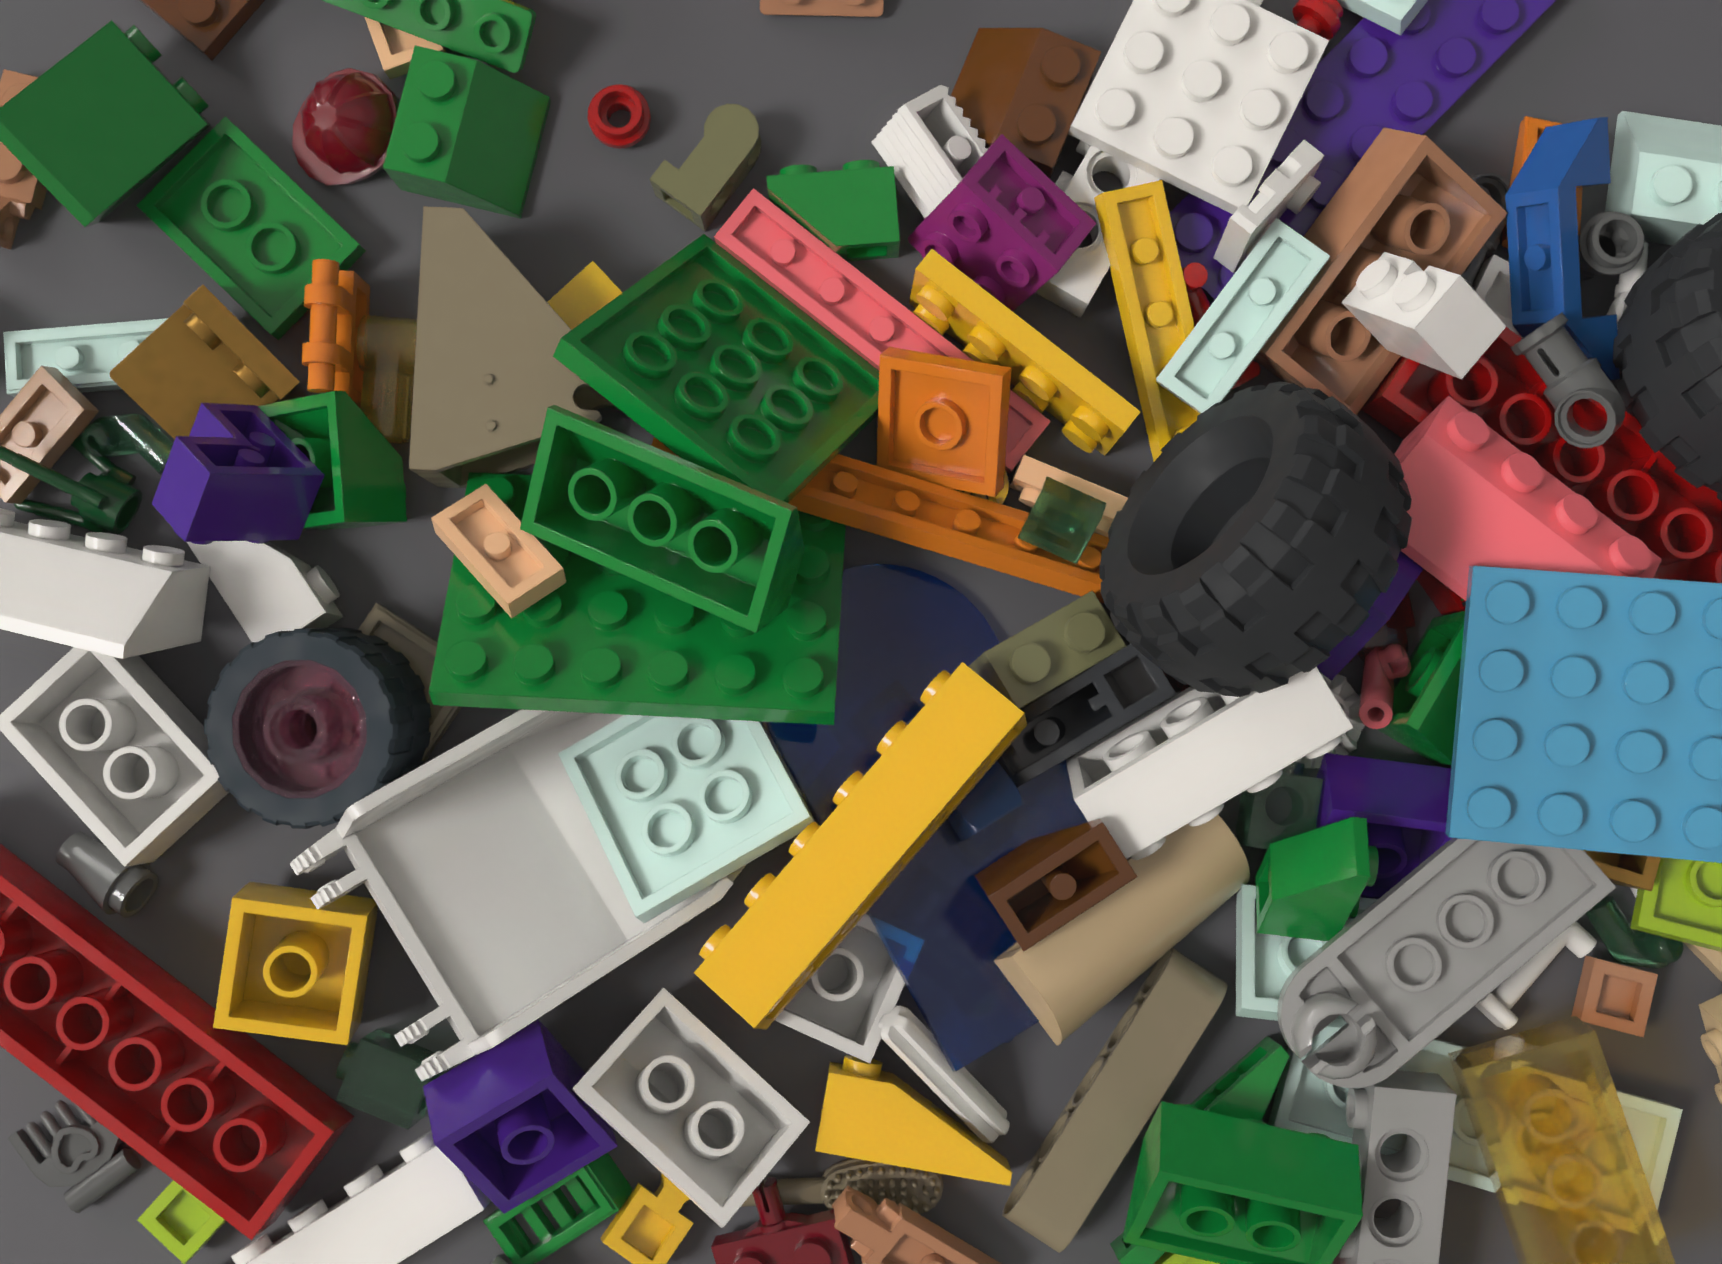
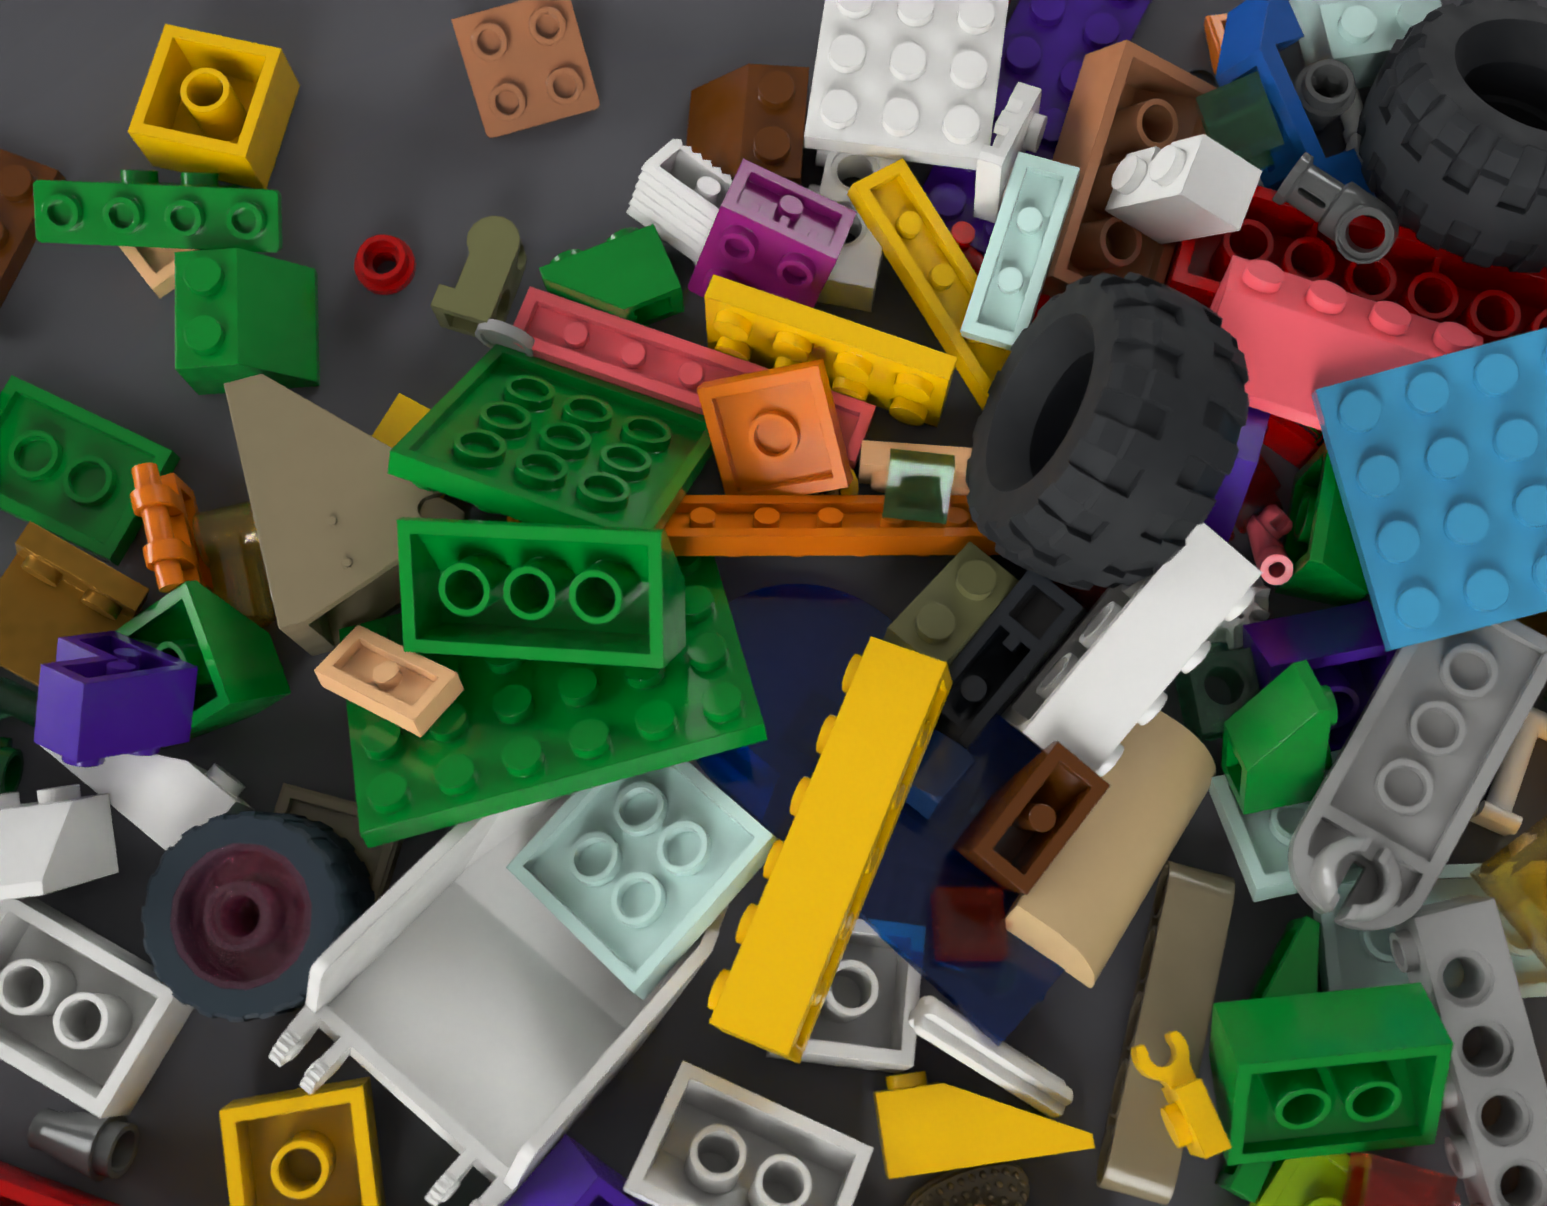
camera: 15 degrees left, 10 degrees down
dark red piece [292,68,400,186] -> none
none -> light grey piece [475,318,535,357]
none -> clear red tile [930,887,1009,961]
none -> yellow plate [1131,1031,1232,1159]
none -> clear green brick [1195,71,1285,170]

